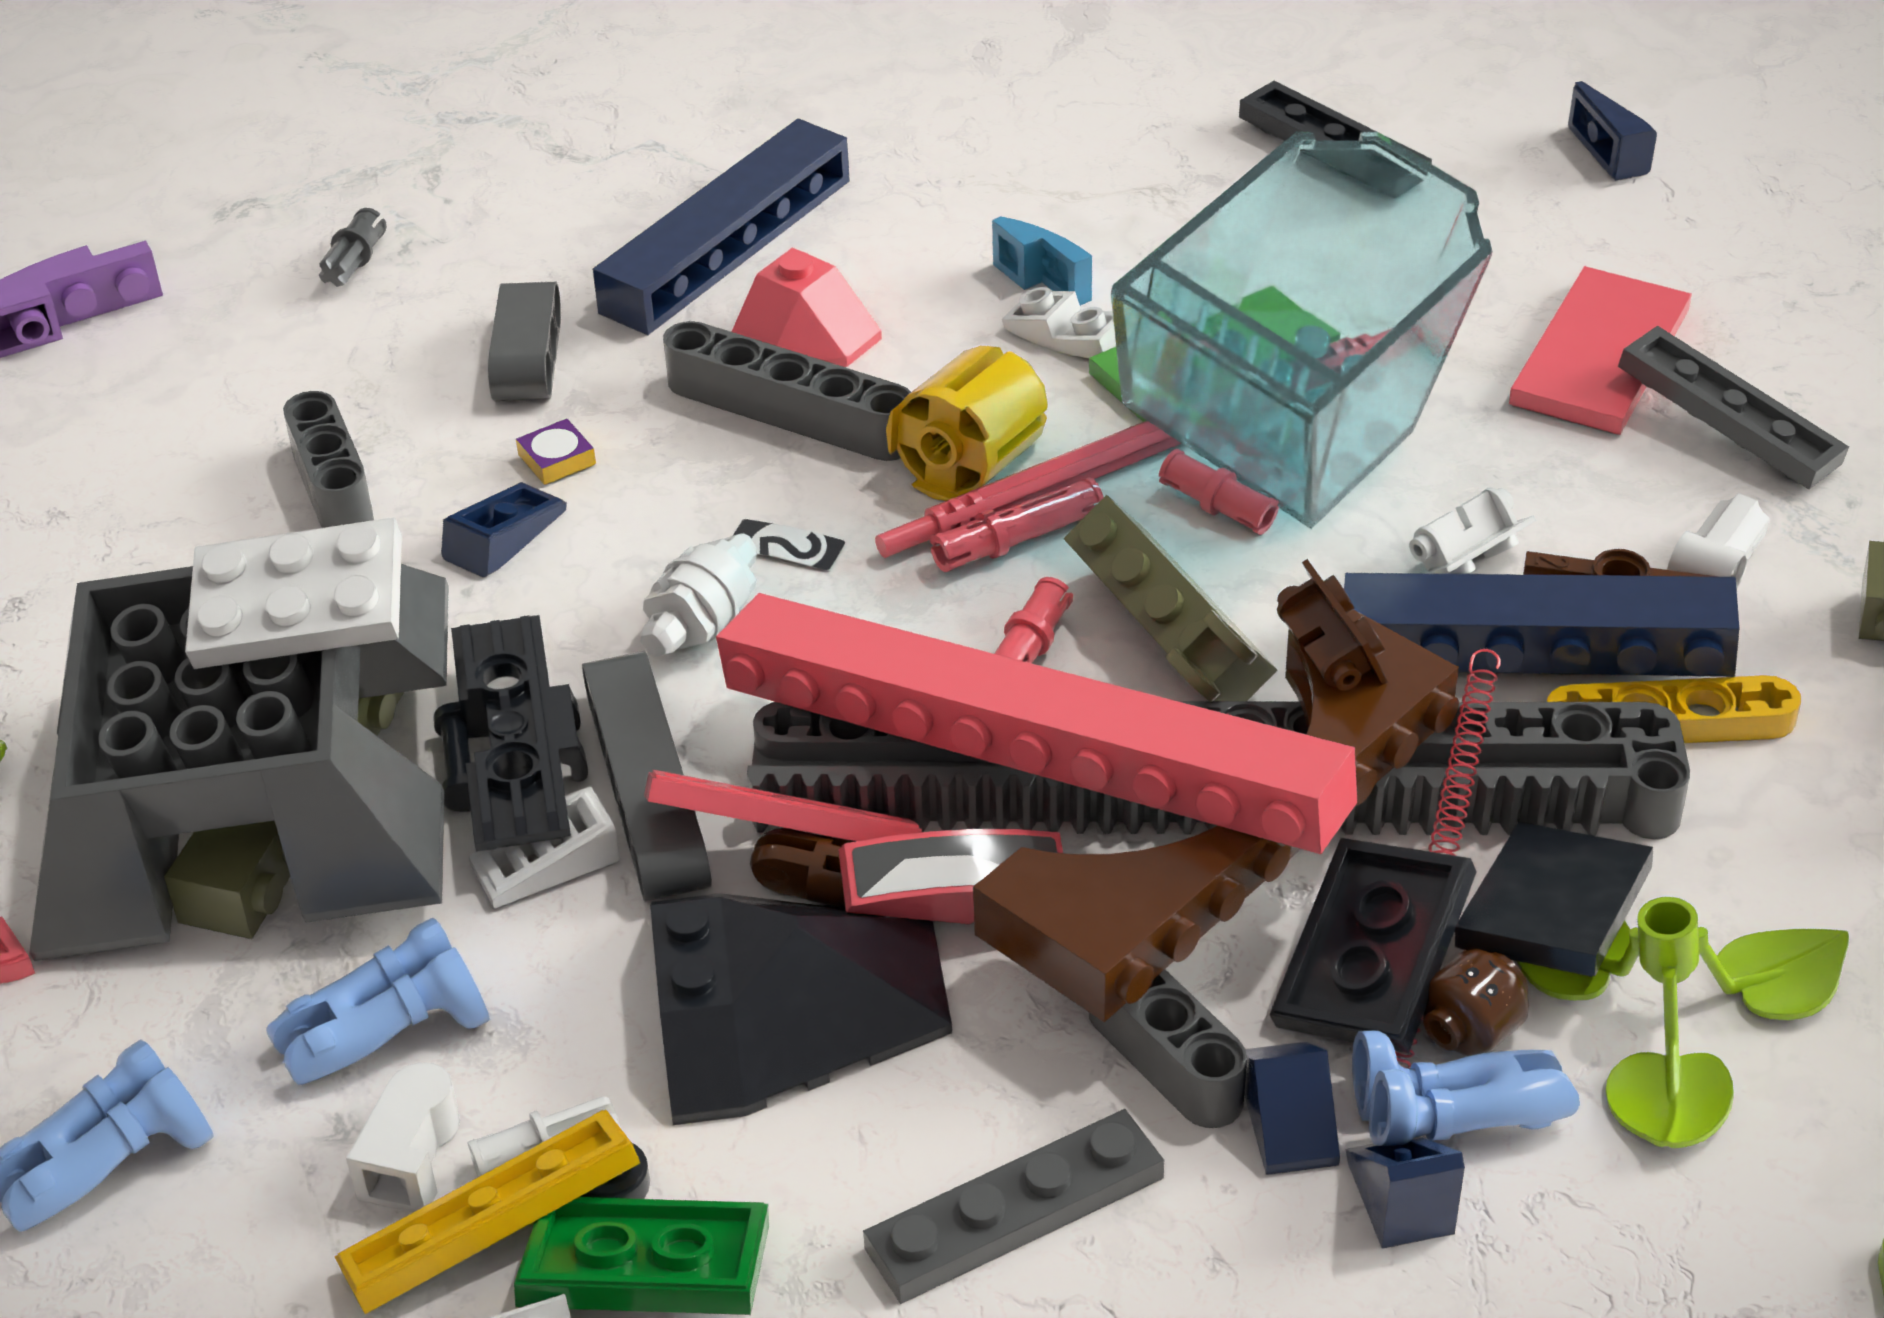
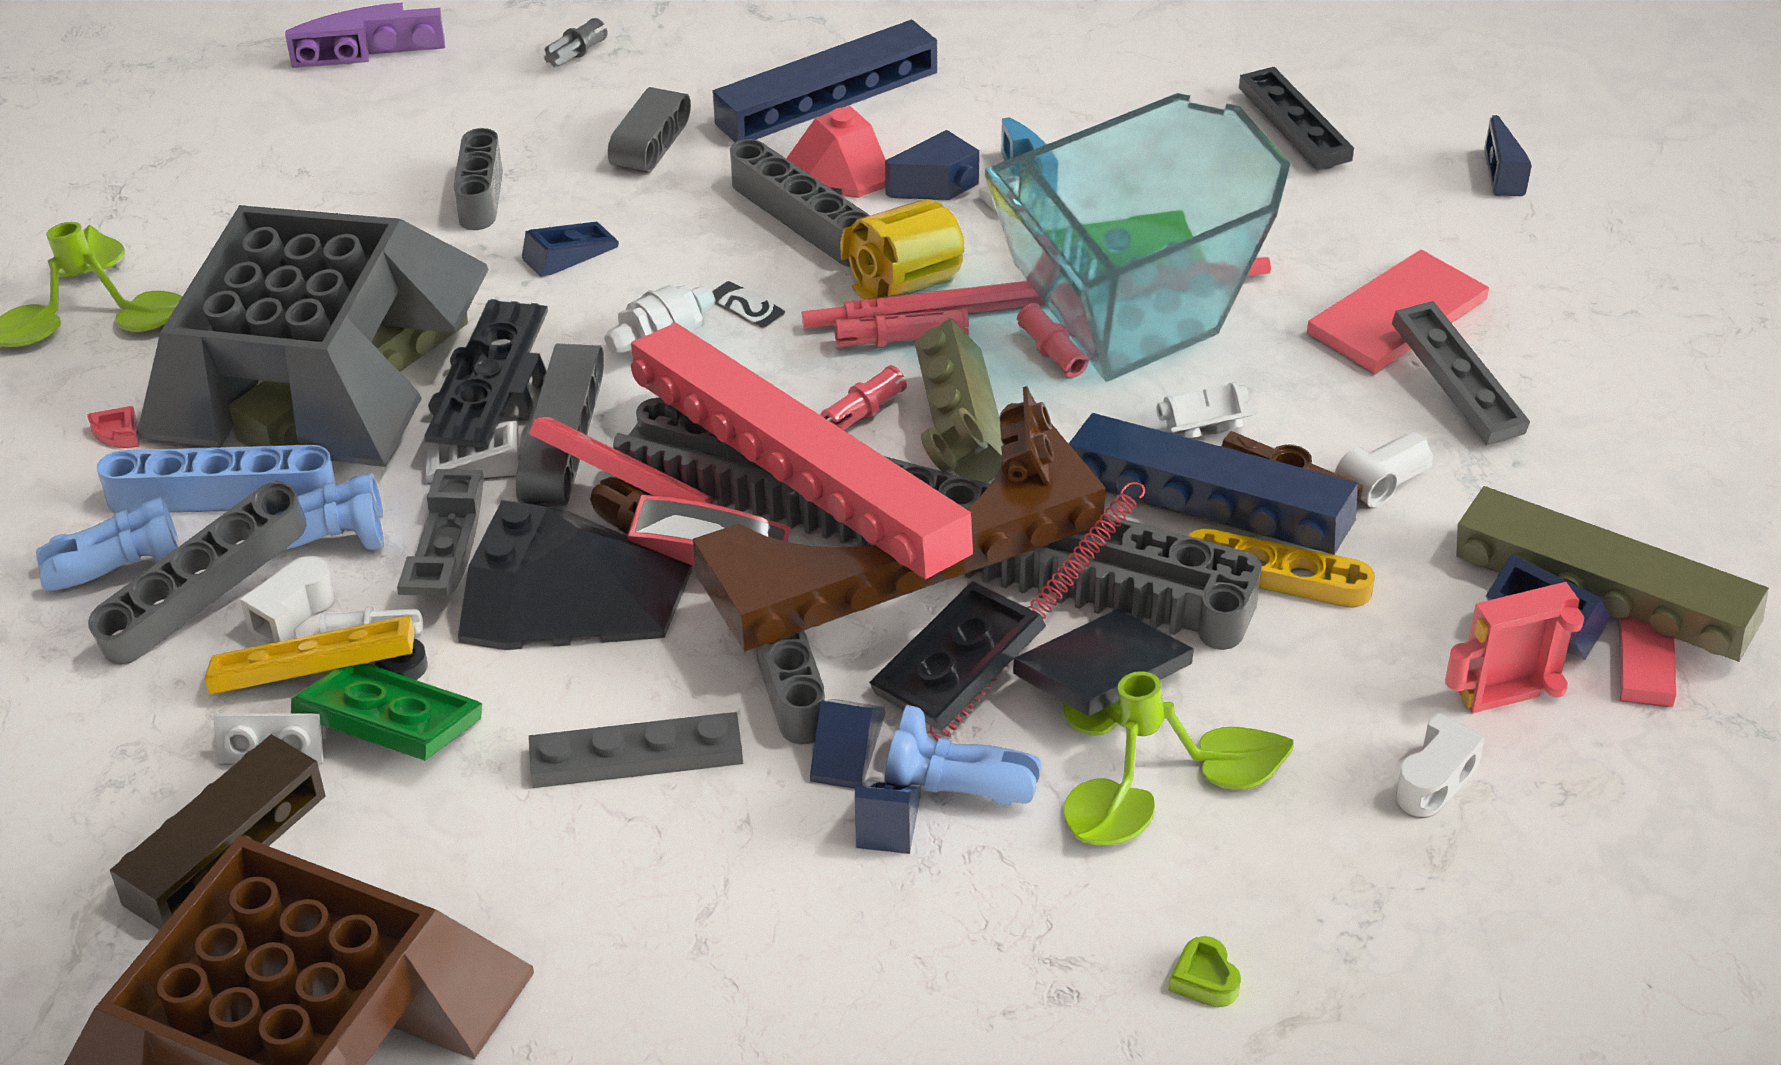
camera: 20 degrees right, 0 degrees up
white plate [185,517,402,669] -> none
tile [516,418,596,485] -> none
reddish brown head [1423,949,1529,1056] -> none
none -> dark grey beam [88,481,307,665]
none -> light blue beam [97,445,336,513]
none -> dark grey slope [397,469,484,596]
none -> dark blue slope [885,130,980,200]

